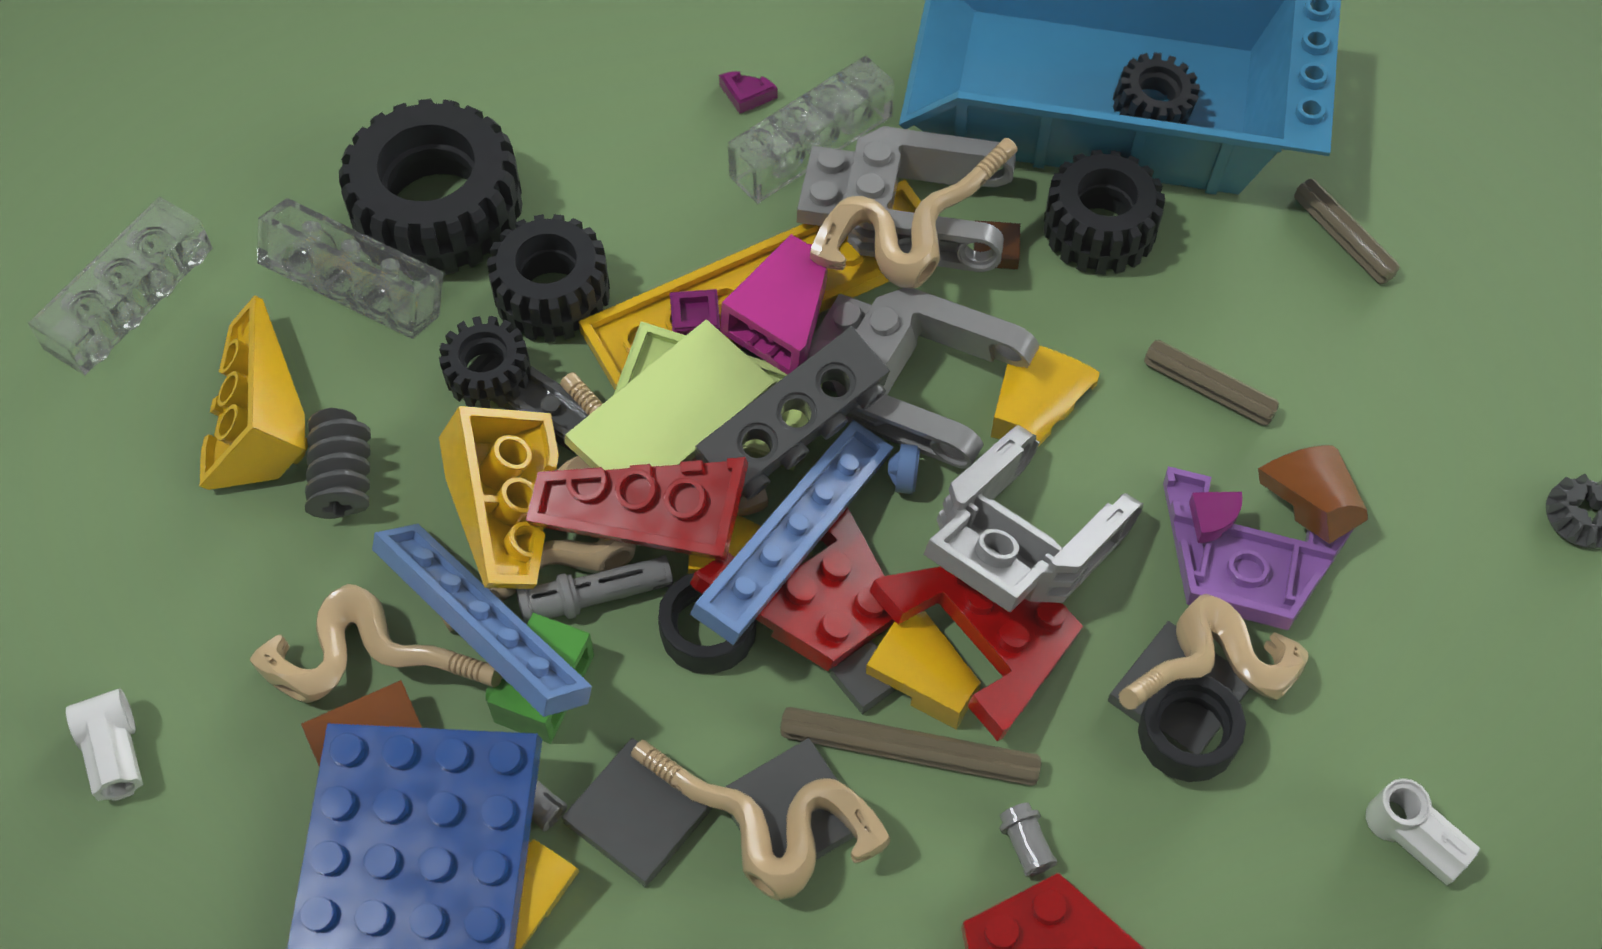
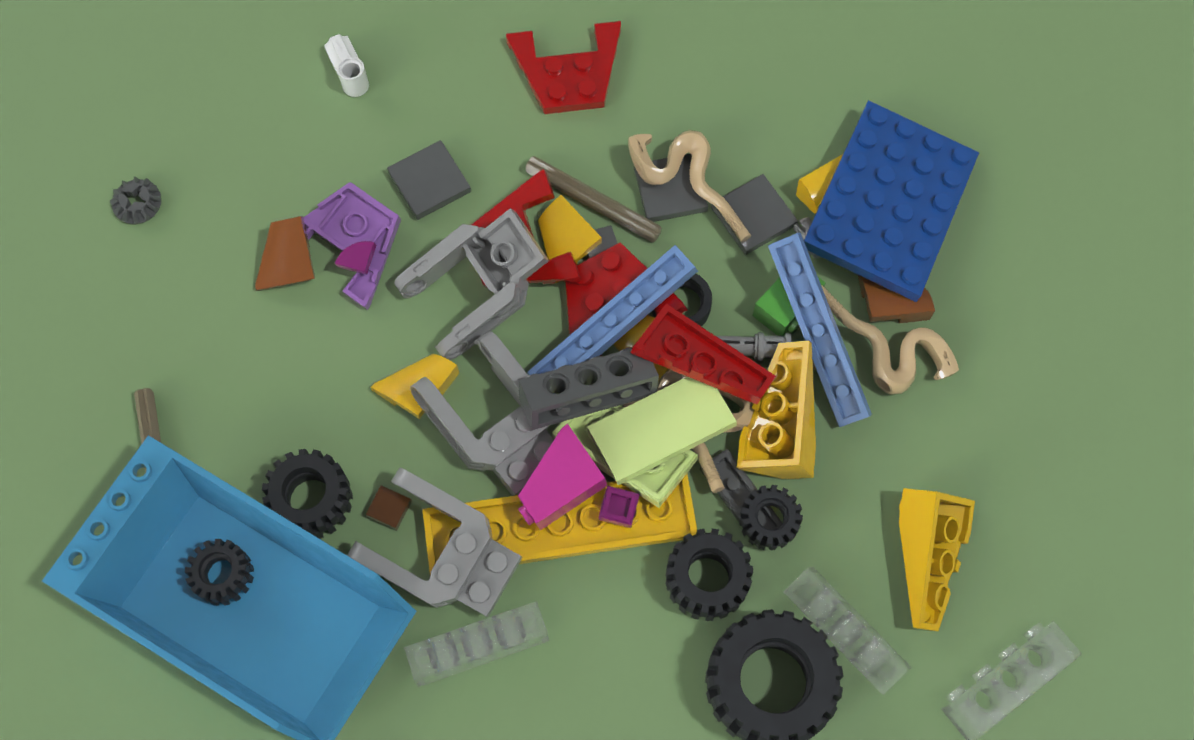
camera: 160 degrees left, 10 degrees up
white piece [66,688,143,801] -> none
dark grey piece [305,407,371,519] -> none
magenta tile [719,71,778,114] -> none
tan animal [810,138,1018,288] -> none
medium blue tile [888,444,920,494] -> none
light grey pin [999,802,1057,877] -> none
tan animal [1119,594,1309,710] -> none
black tyre [1138,676,1246,782] -> none
dark tan axle [1144,340,1279,425] -> none

